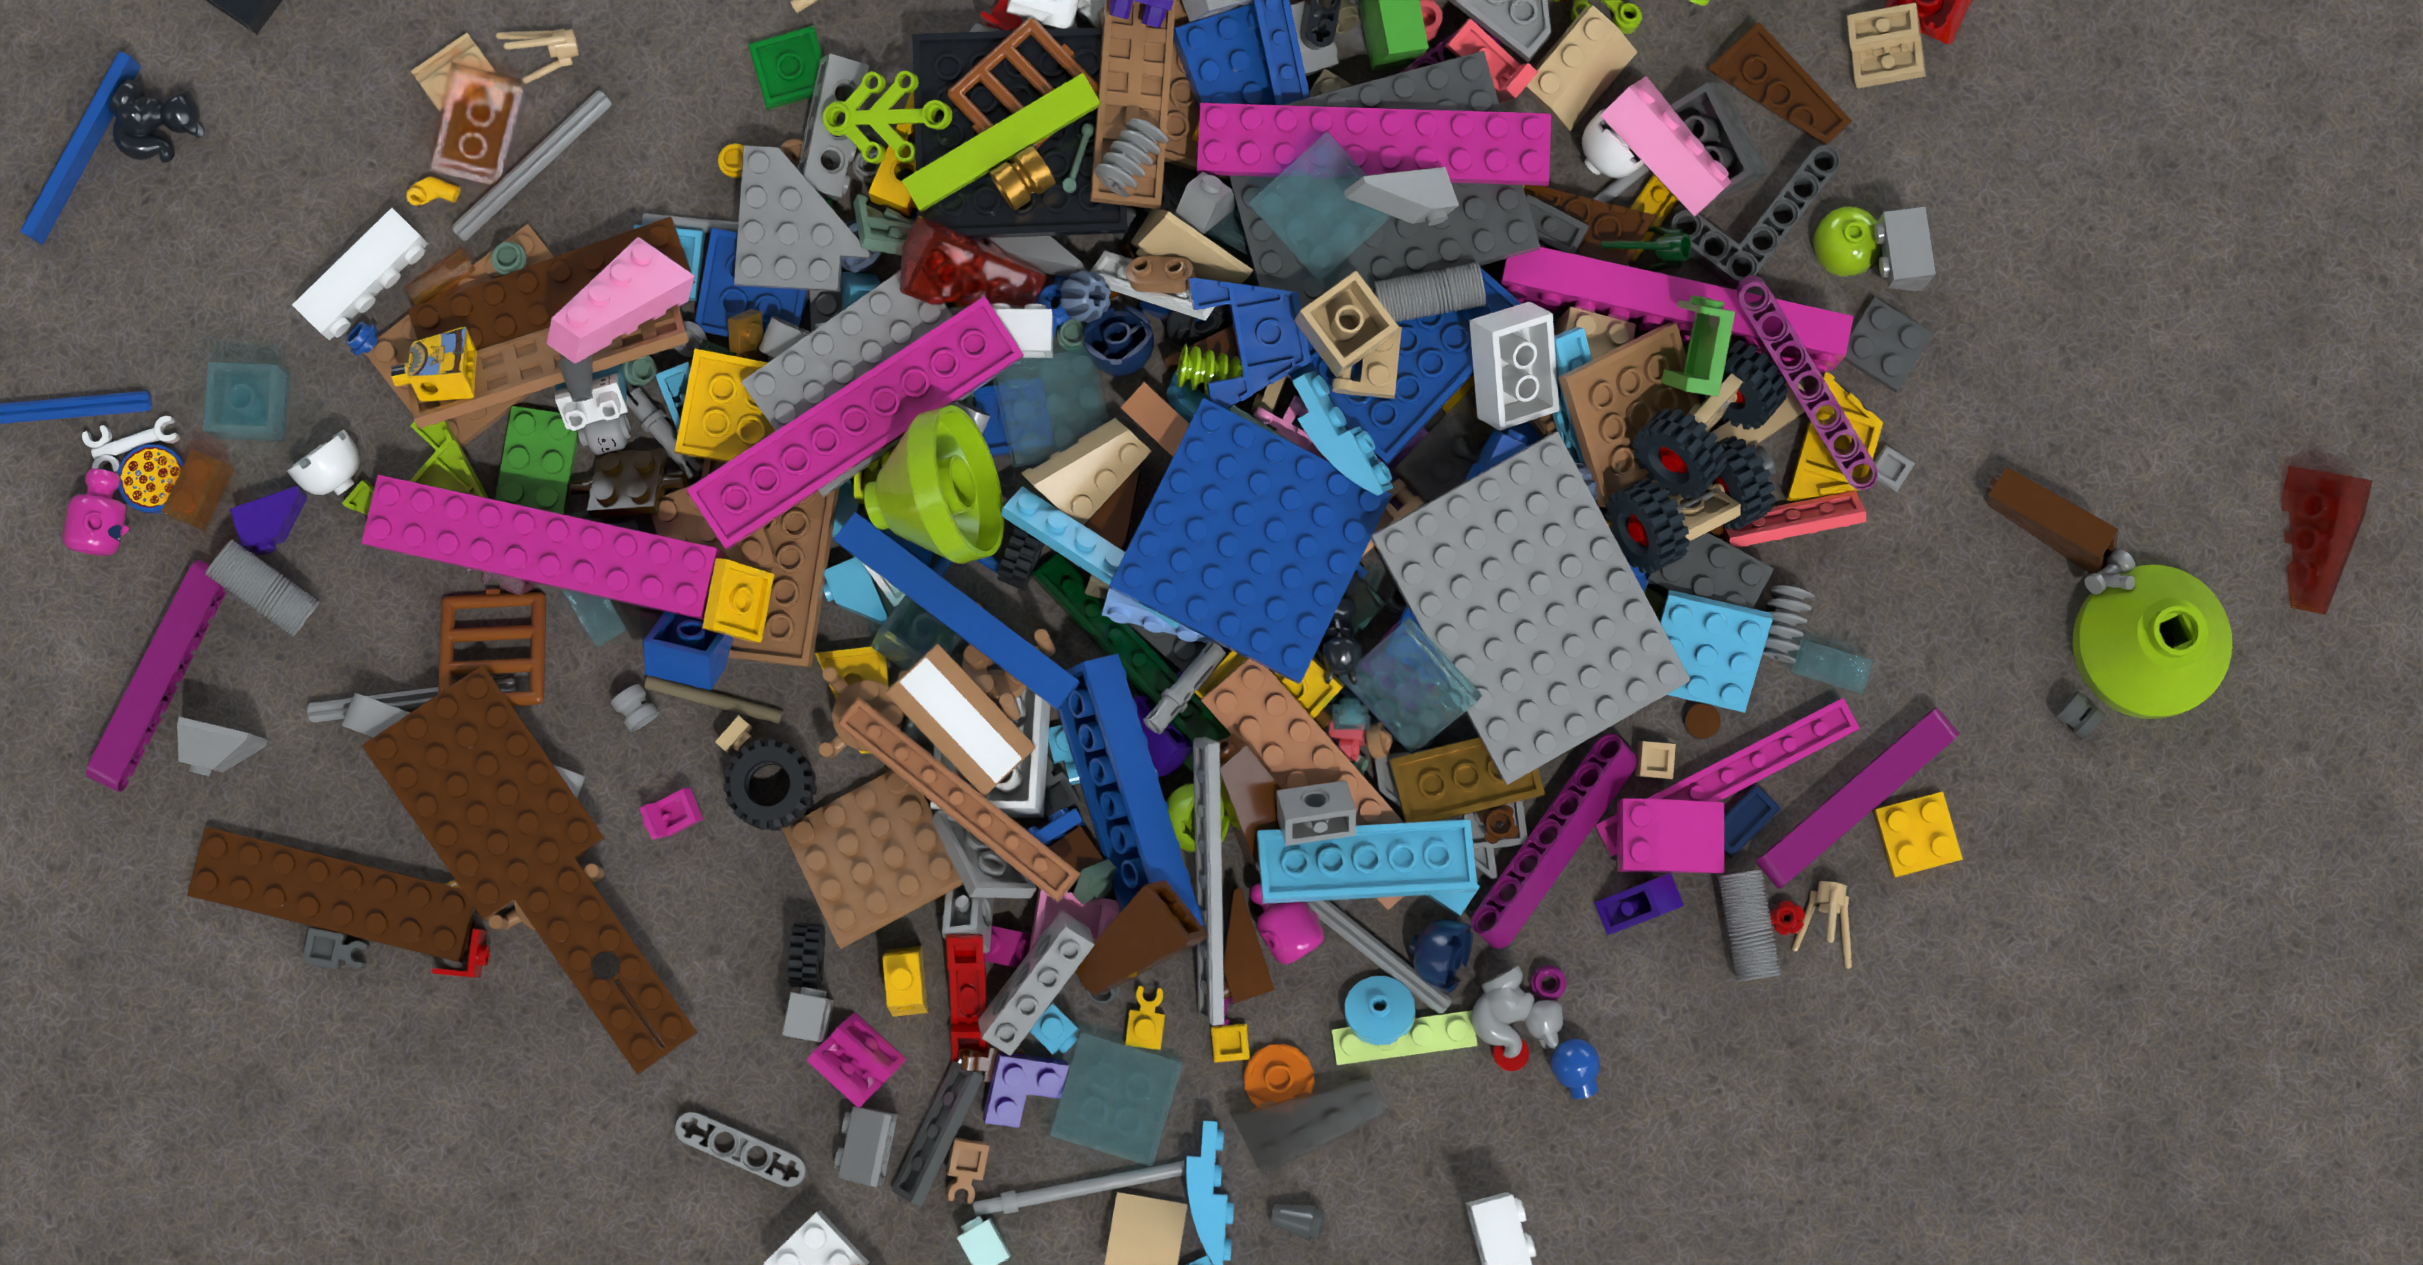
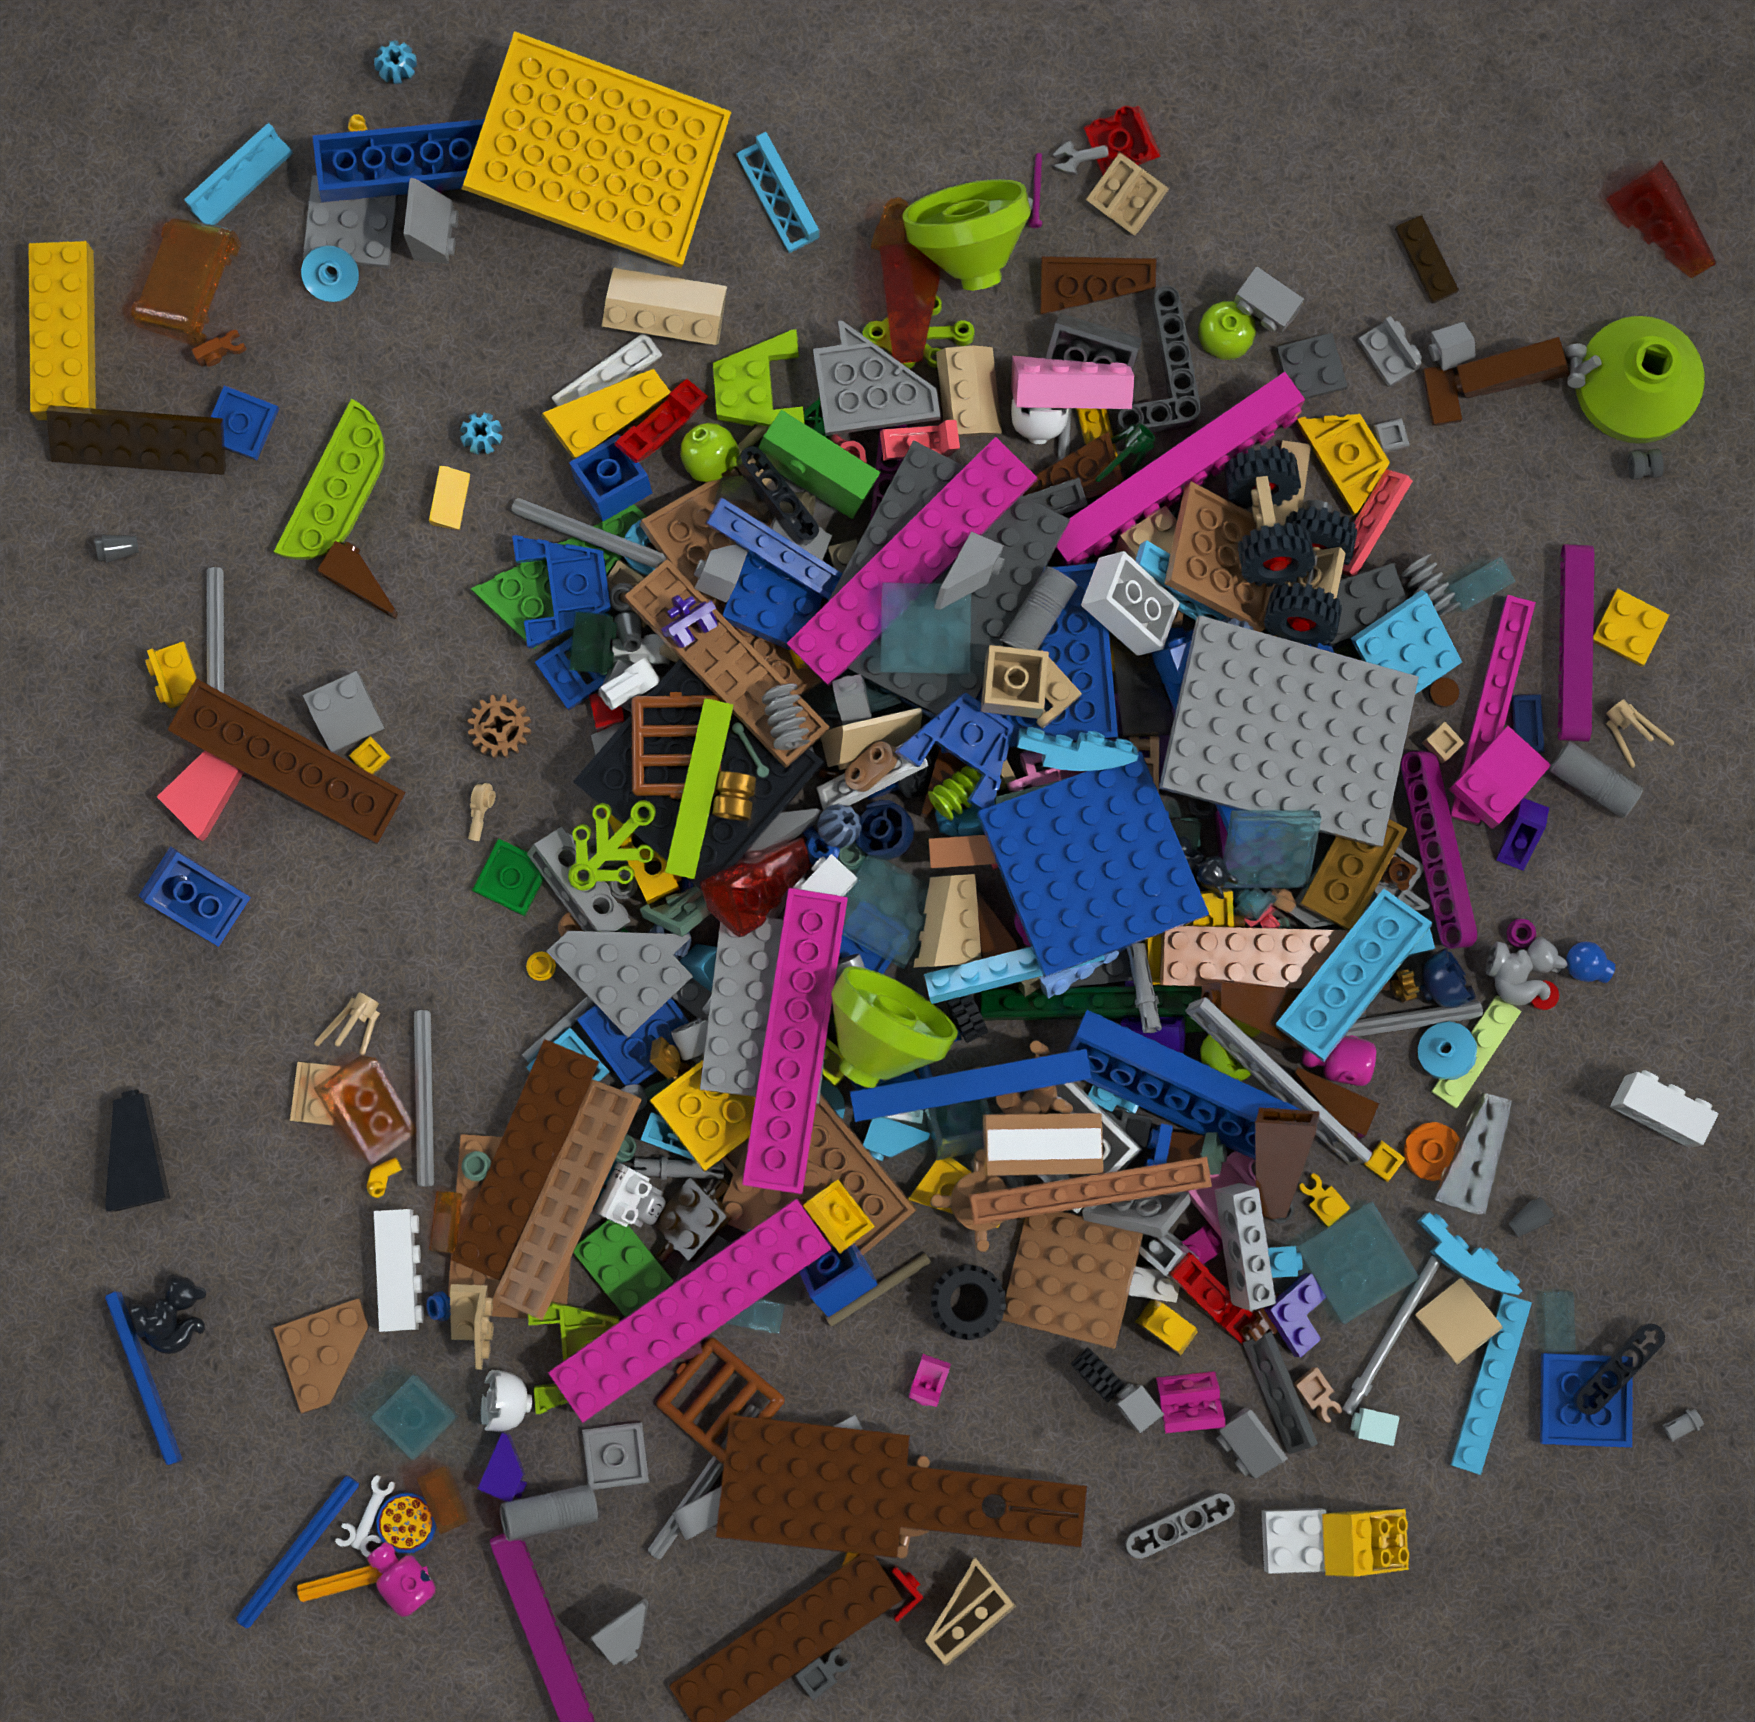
camera: 50 degrees left, 0 degrees up
yellow torso [391,327,477,402] -> none
bright pink wedge [546,237,695,364] -> none
dark grey cone [557,353,593,402] -> none
light grey wheel [611,684,660,732] -> none
tan plate [715,716,753,754] -> none
light grey brick [1277,780,1356,846] -> none
bright green panel [1662,295,1735,396] -> none
magenta beam [1736,276,1878,490] -> none
red plate [1770,901,1805,936] -> none
none -> medium nougat plate [273,1298,369,1414]
none -> light orange axle [297,1565,382,1602]
none -> tan bracket [450,1284,494,1370]
none -> light grey tile [582,1422,649,1490]
none -> tan wedge [925,1558,1016,1666]
none -> white plate [1128,1264,1180,1303]
none -> light grey bracket [1357,316,1421,387]
none -> pearl gold plate [1391,969,1419,1003]
none -> dark brown plate [1395,215,1459,304]
none -> reddish brown tile [1422,366,1462,426]
none -> light grey brick [1429,322,1476,371]

